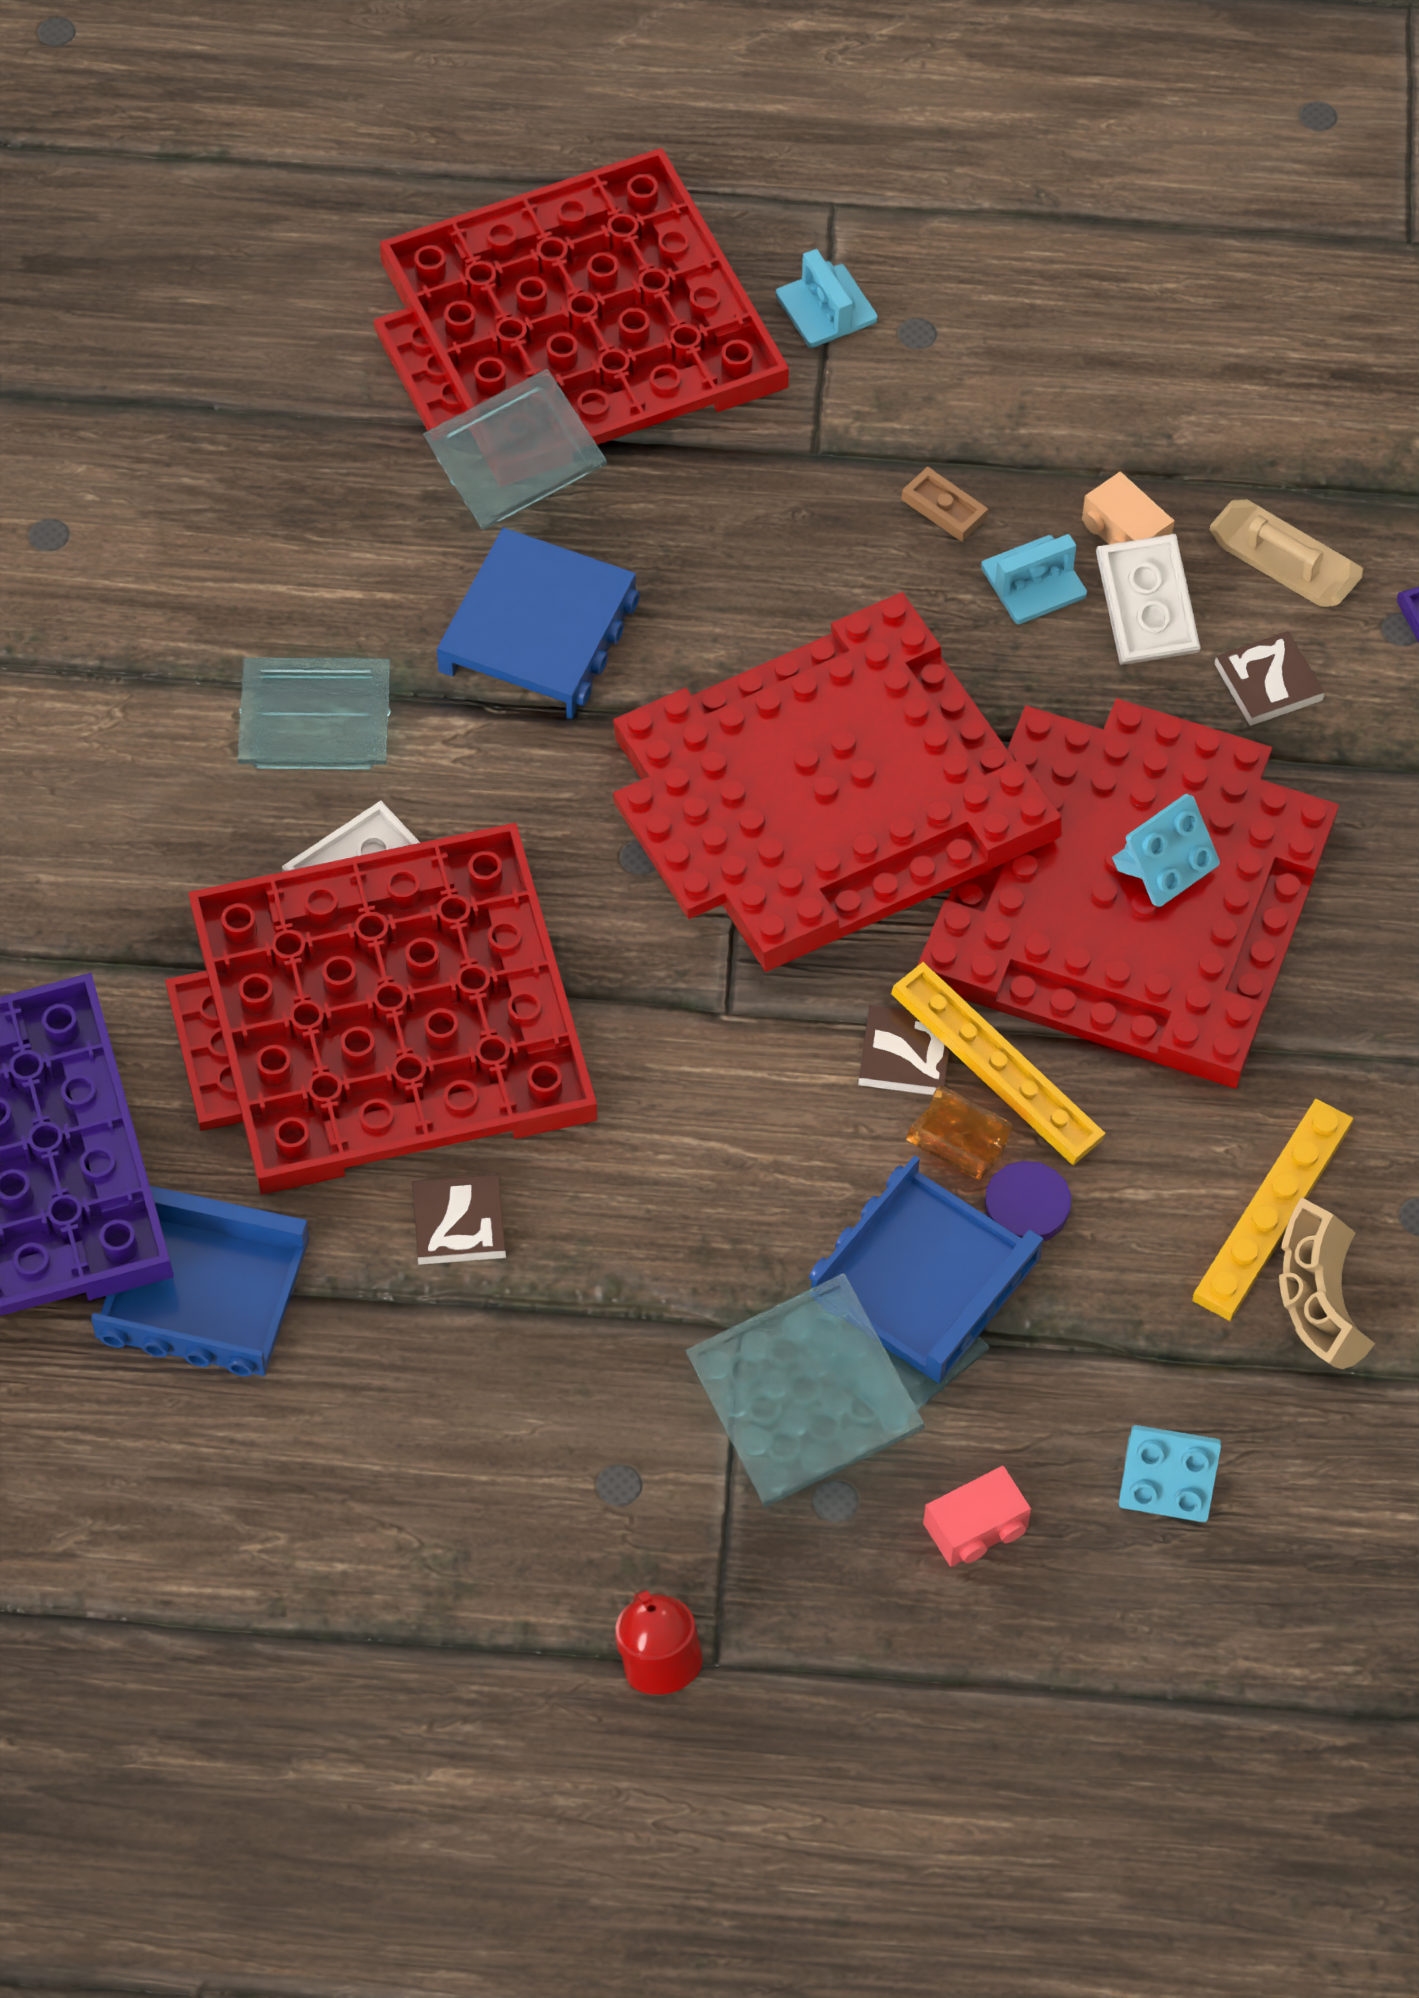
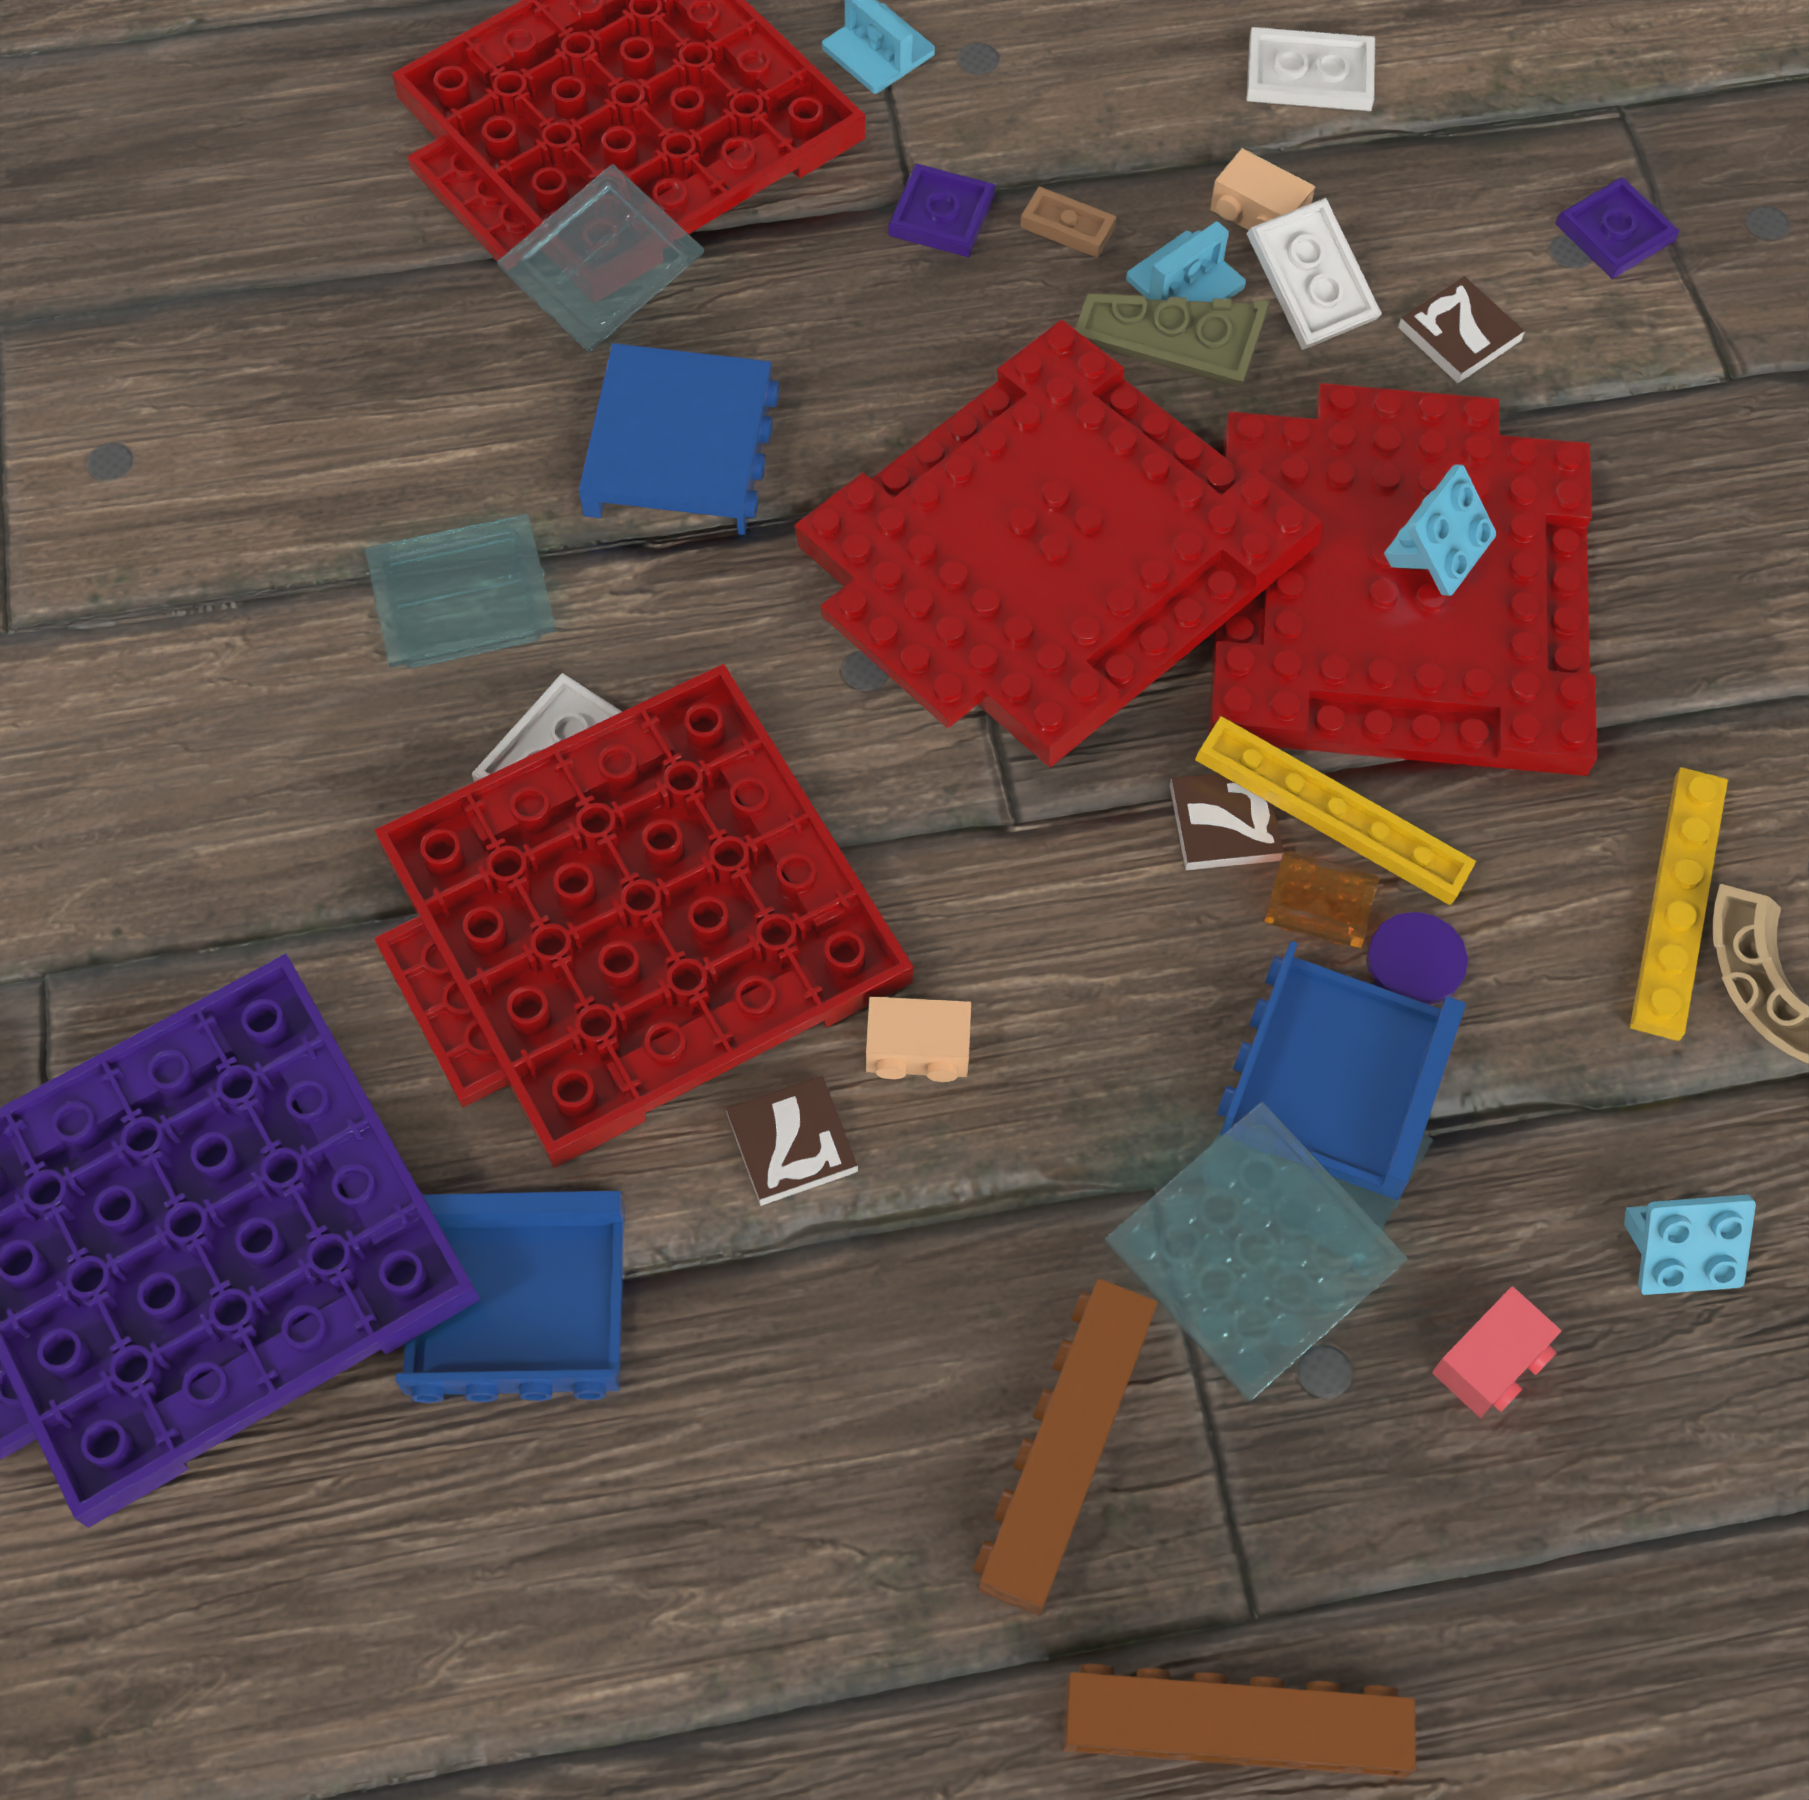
camera: 15 degrees left, 5 degrees up
red helmet [615,1590,703,1695] -> none
tan piece [1210,499,1363,607] -> none
none -> light nougat brick [866,997,971,1082]
none -> dark purple tile [888,163,996,257]
none -> dark orange brick [973,1278,1158,1617]
none -> dark orange brick [1063,1664,1416,1778]
none -> olive wing [1075,294,1270,388]
none -> white plate [1247,27,1375,111]

